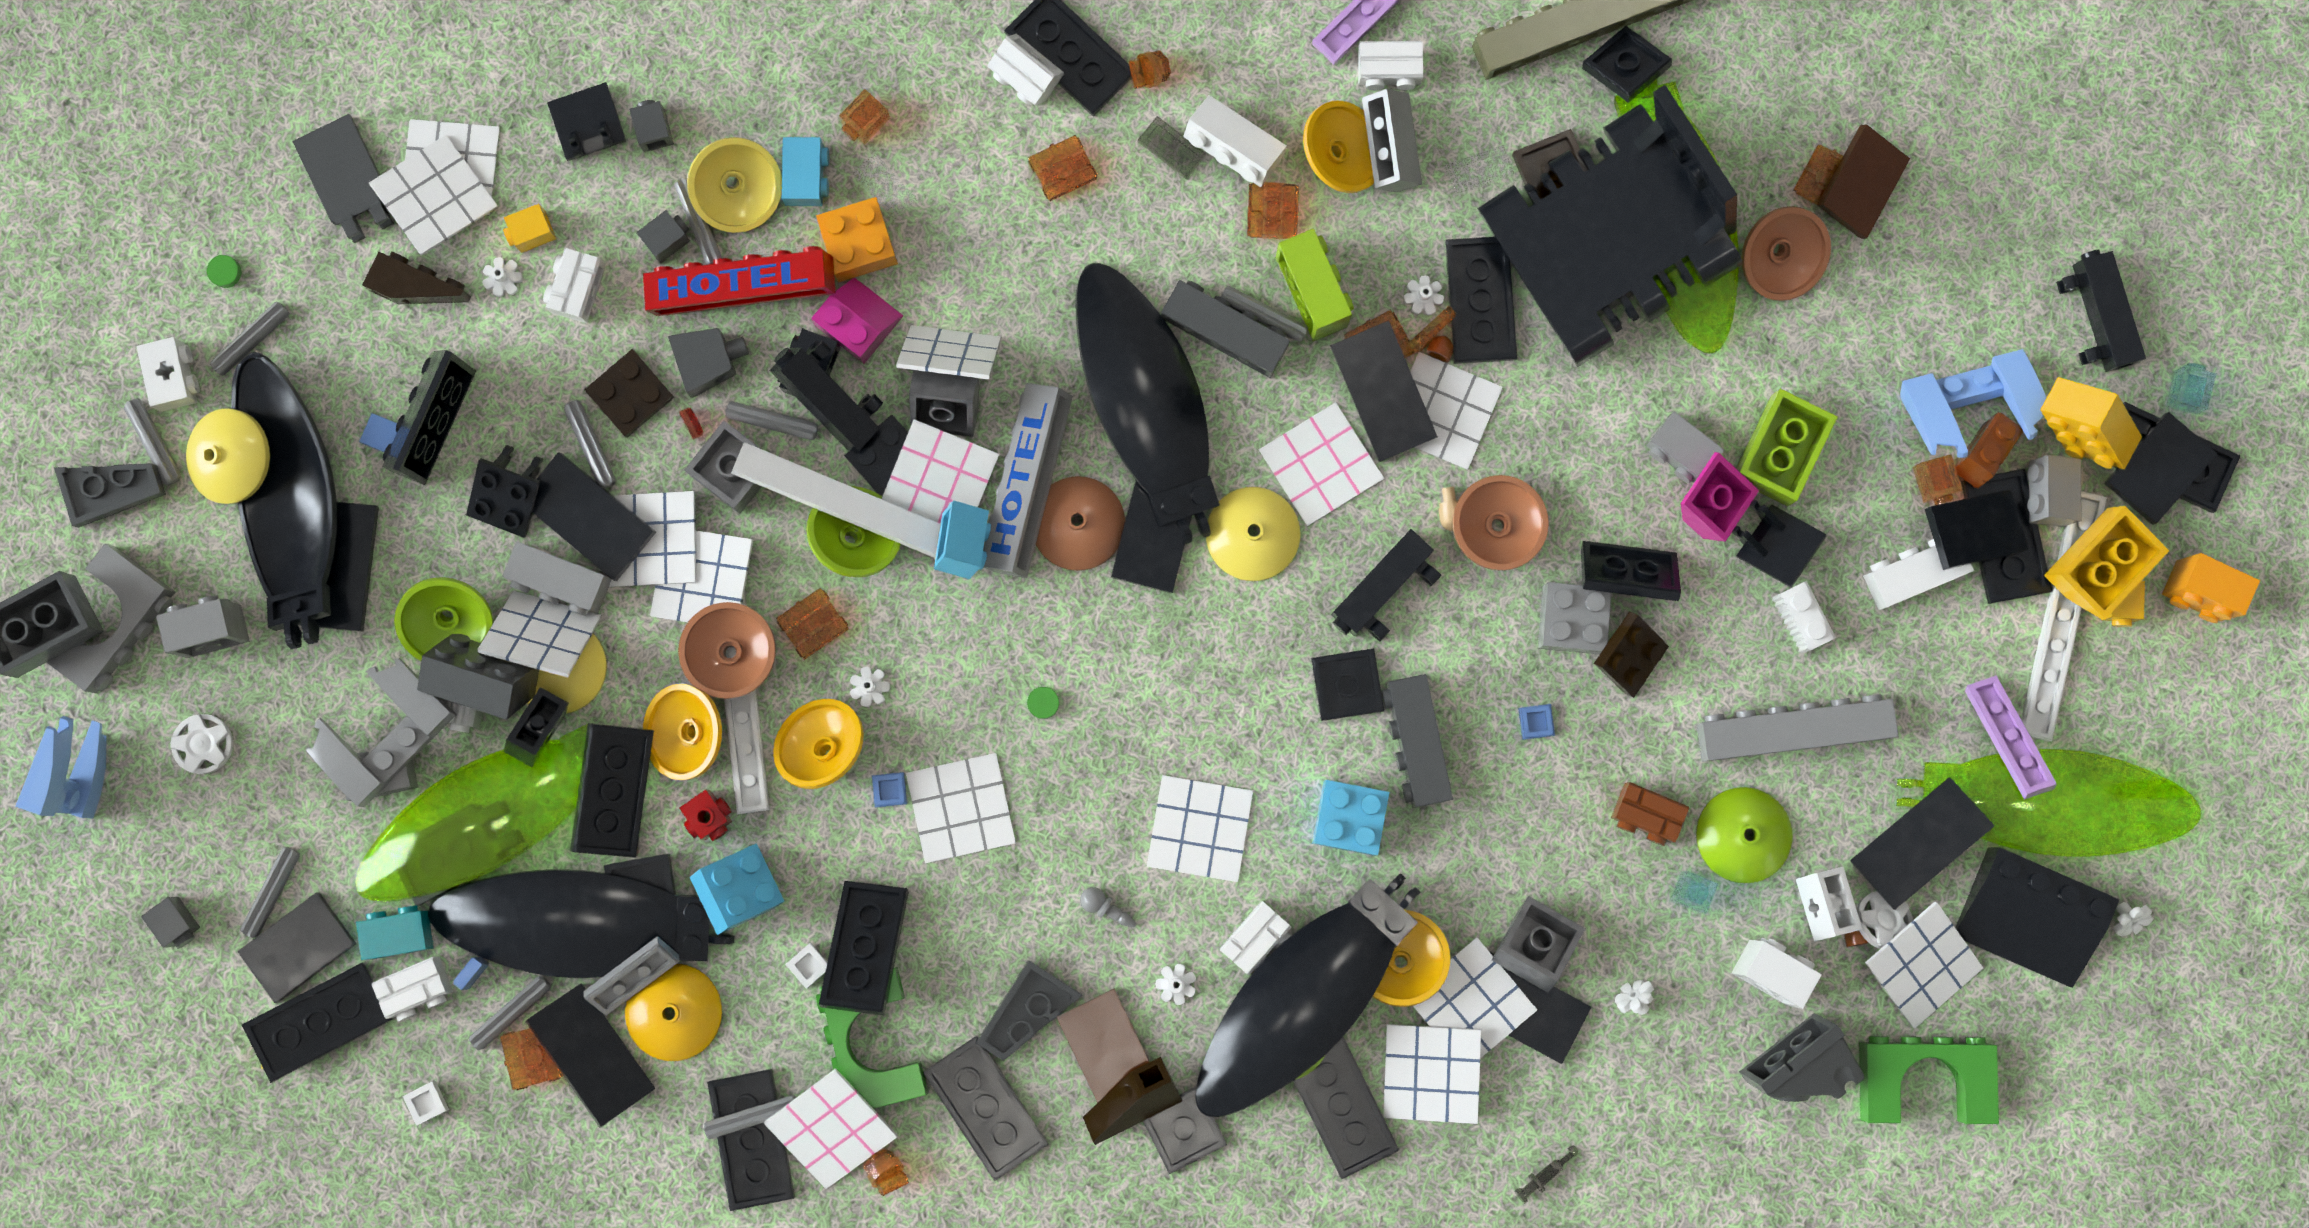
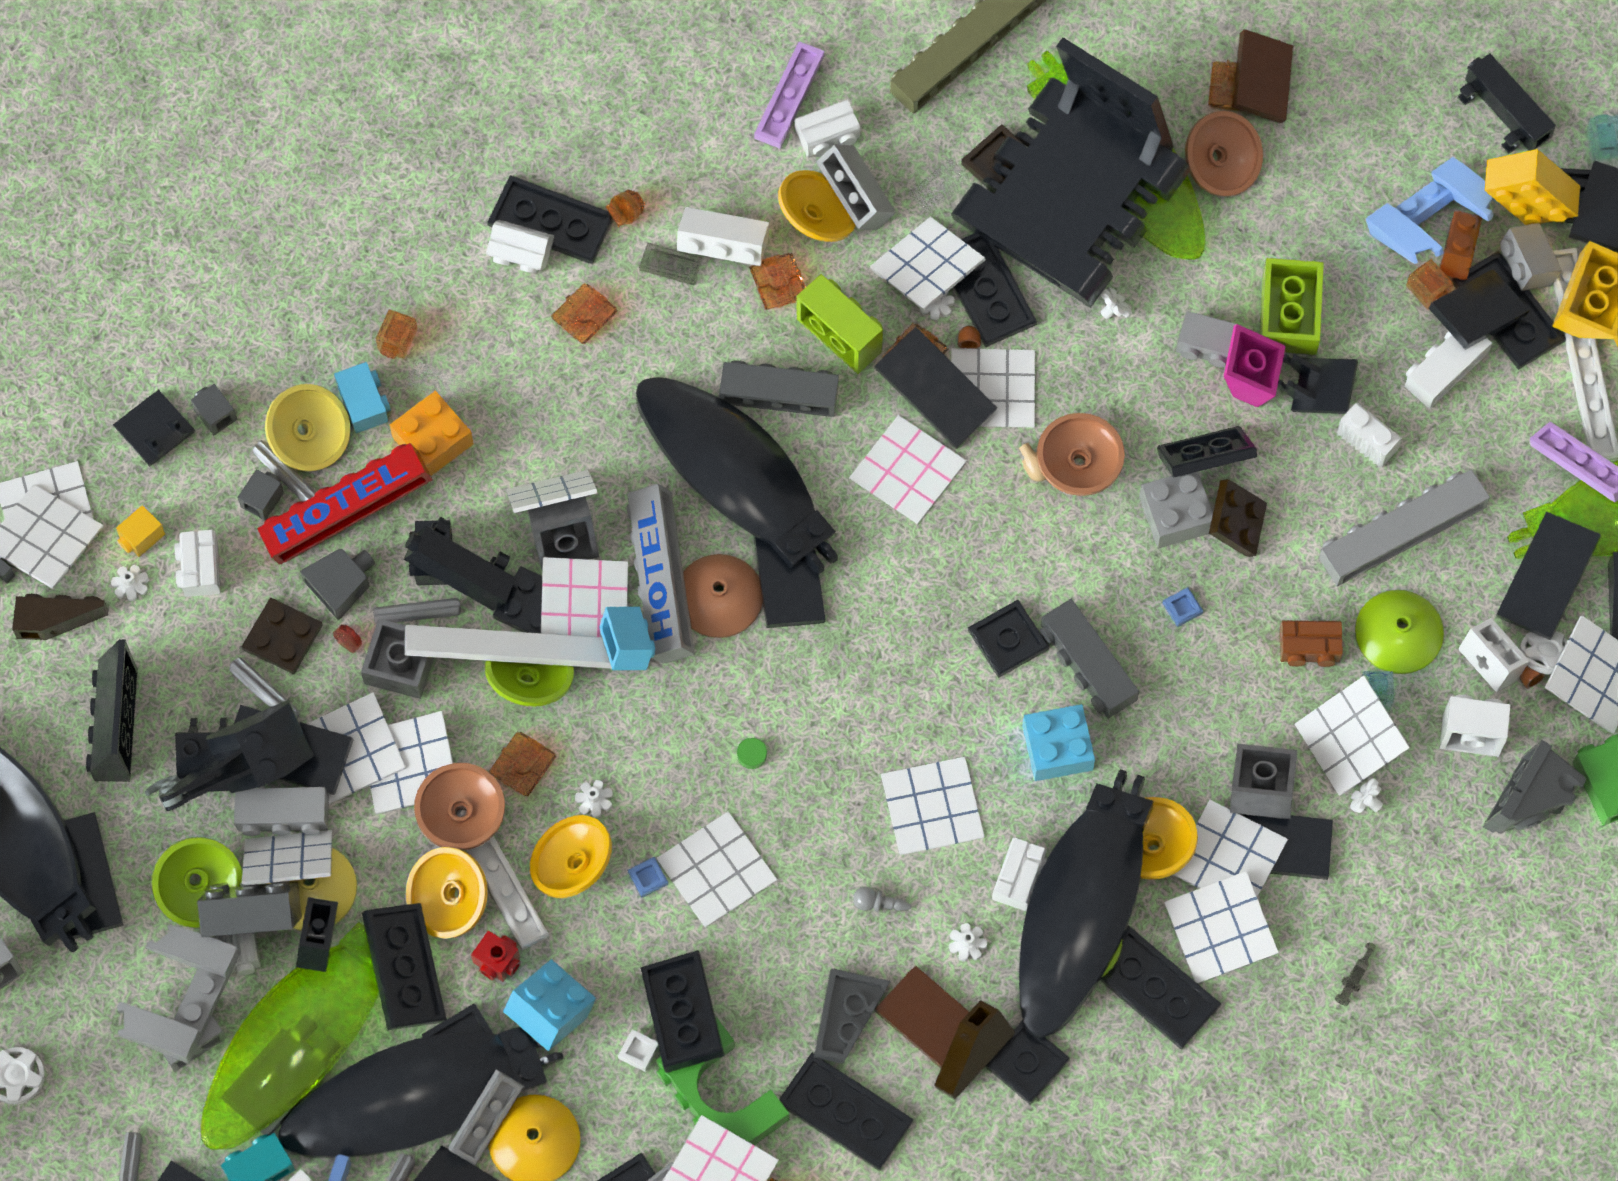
camera: 20 degrees left, 15 degrees down
medium blue tile [359,413,397,452] -> none
dark pink slope [811,277,903,364] -> none
light yellow dish [1206,487,1300,581] -> none
light grey axle [1221,286,1308,342] -> none
black brick [1331,529,1442,642] -> none
clear orange tile [1408,306,1456,353] -> none
black tile [1582,26,1672,103] -> none
none -> black slope [145,699,314,811]
none -> white piece [870,216,985,311]
none -> white plant [1100,287,1132,319]
none -> white piece [1295,676,1410,796]

